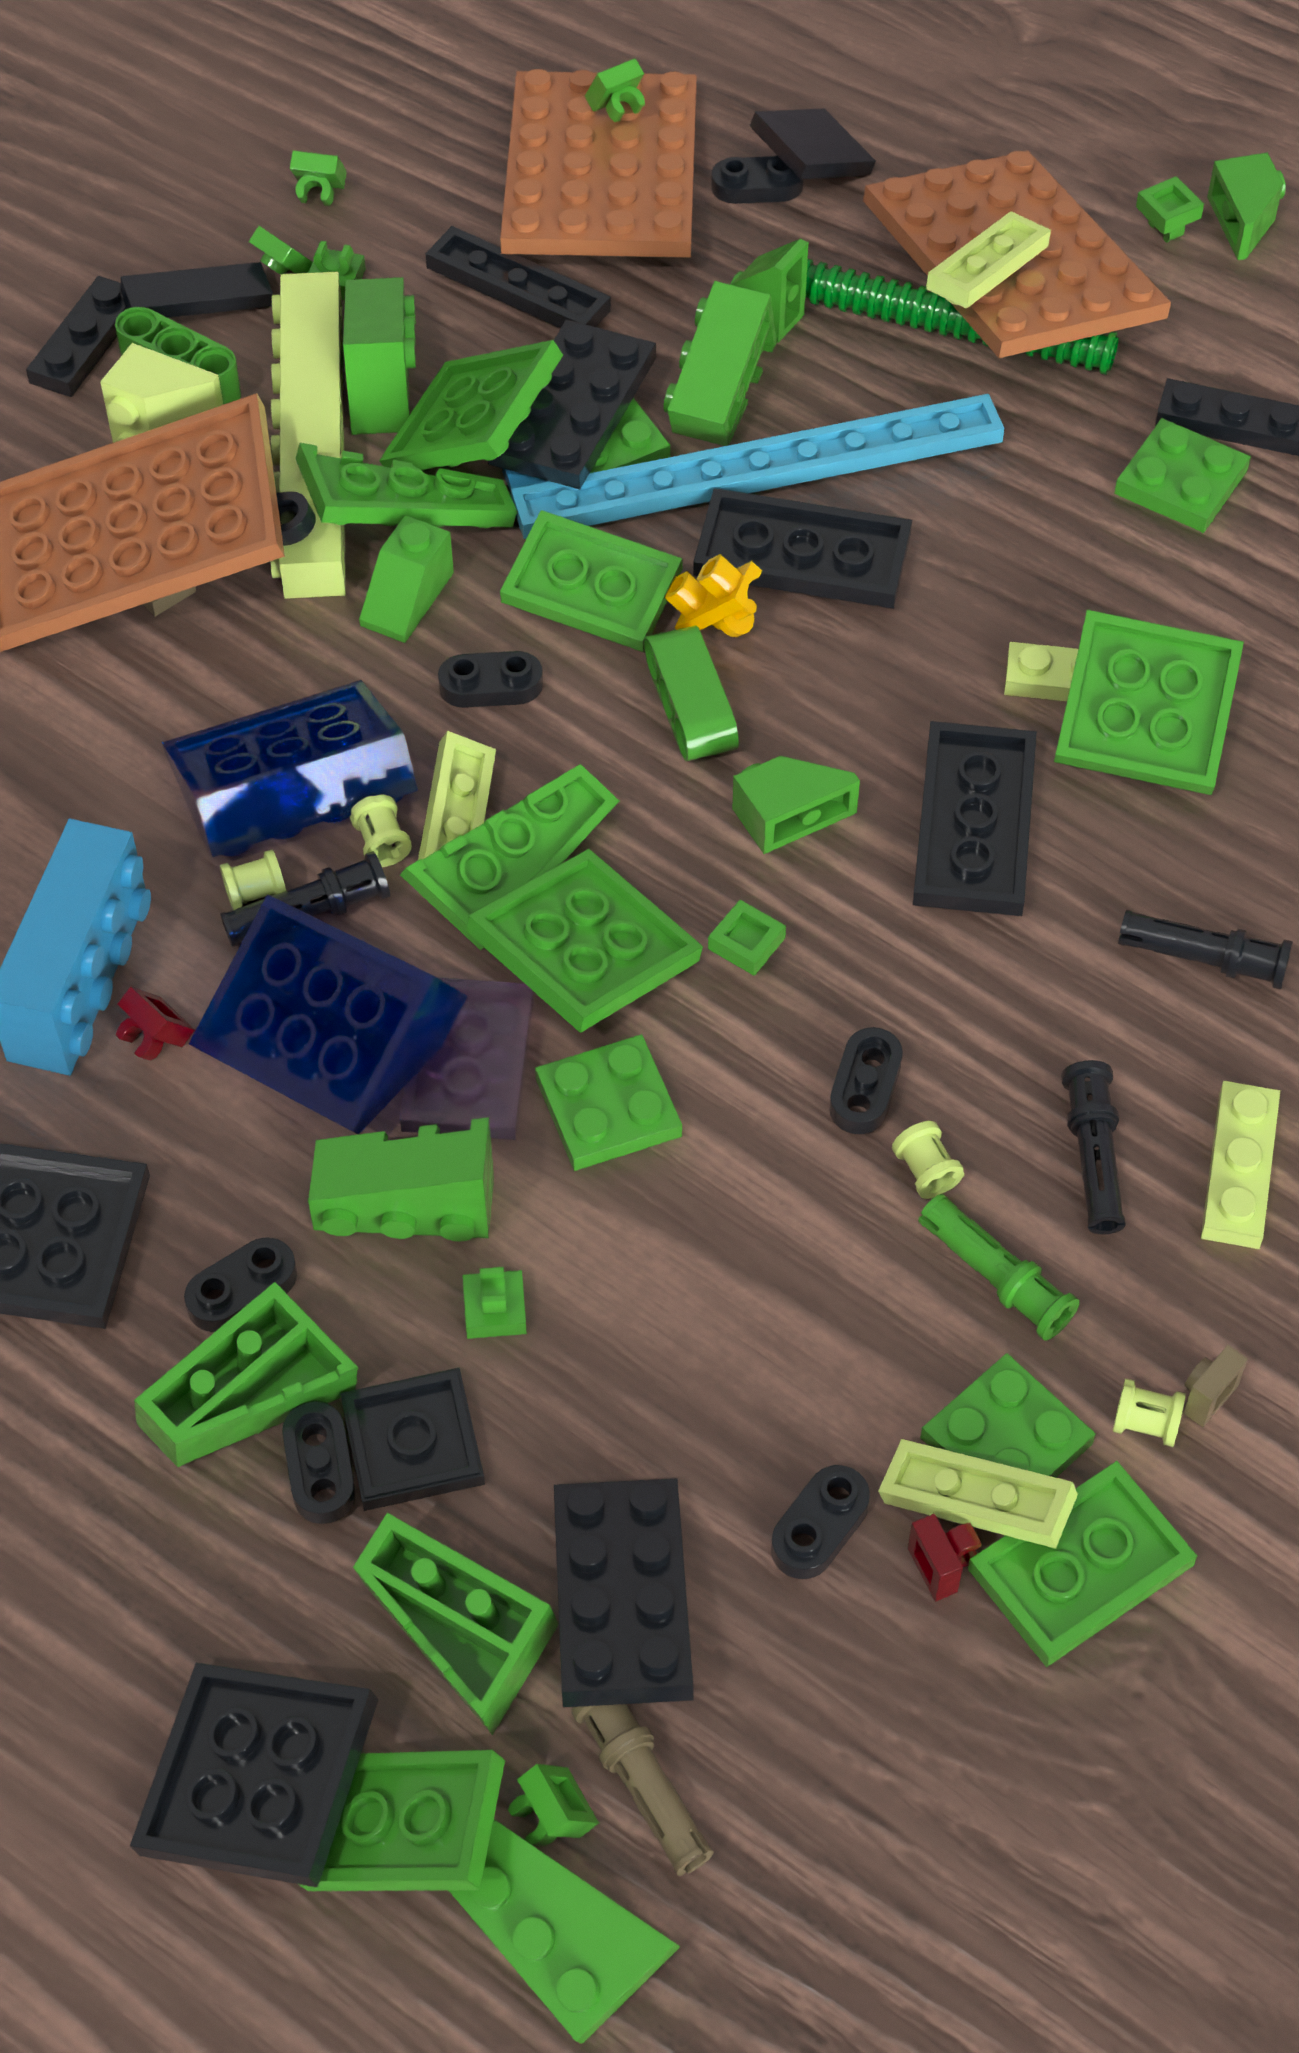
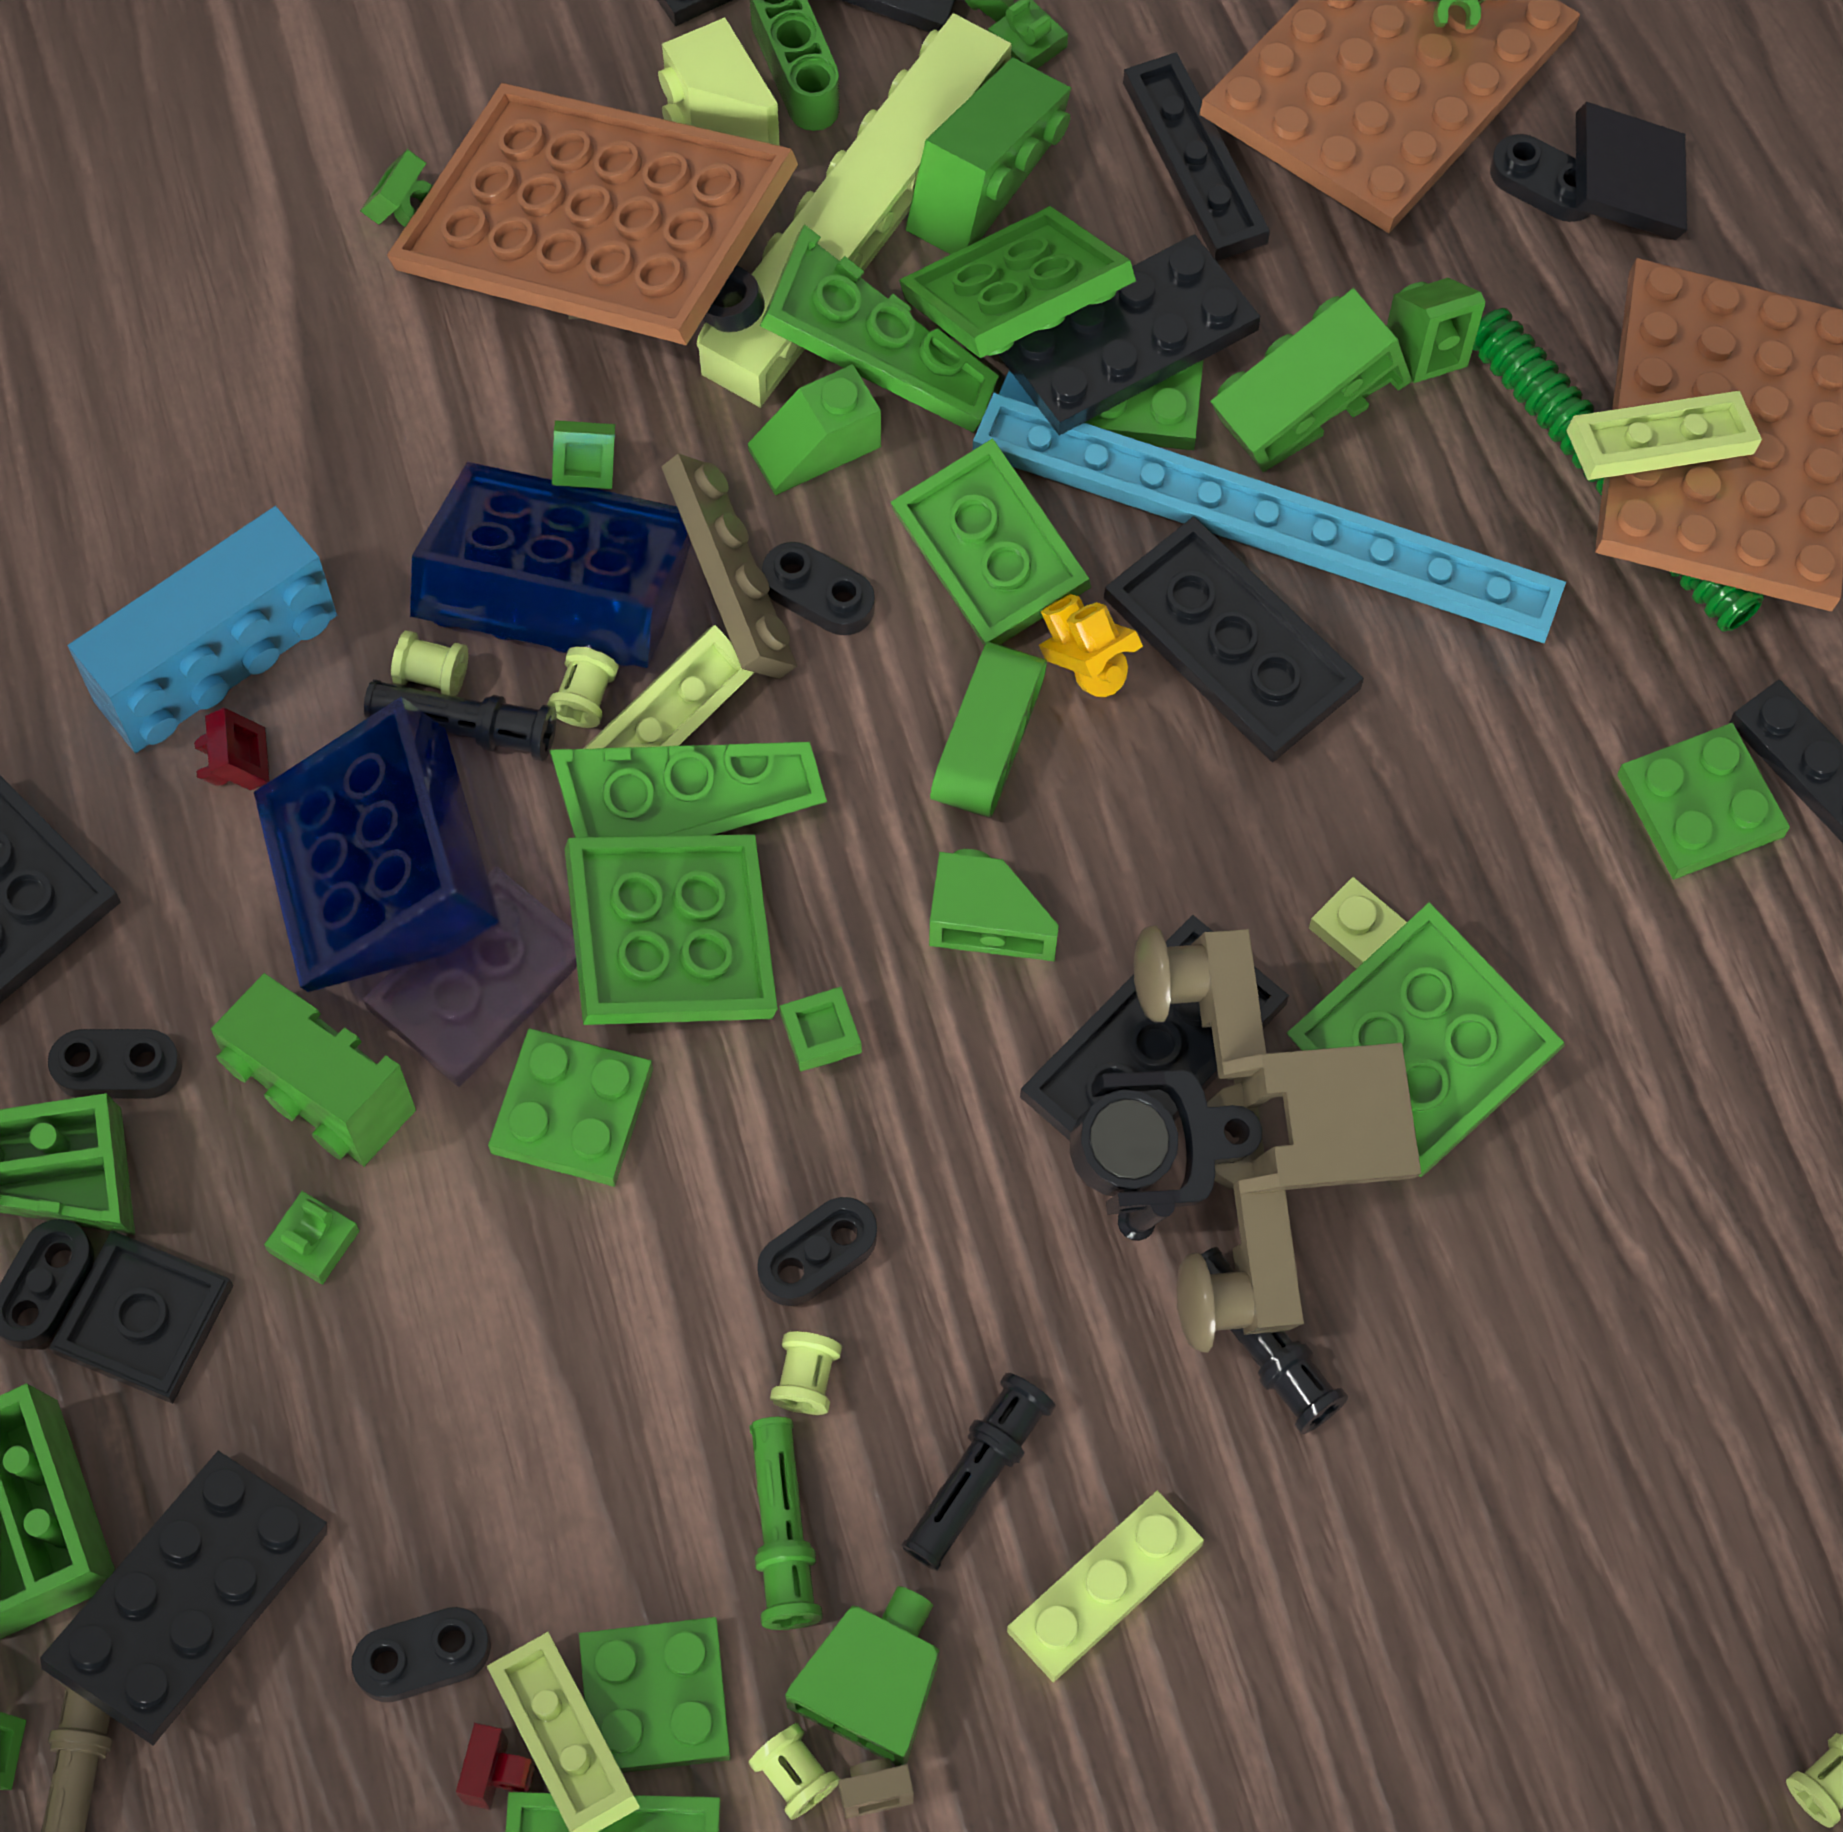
camera: 35 degrees right, 10 degrees up
none -> bright green tile [552,420,615,489]
none -> dark tan plate [661,453,797,679]
none -> bright green torso [785,1586,939,1766]
none -> dark tan piece [1069,925,1421,1353]

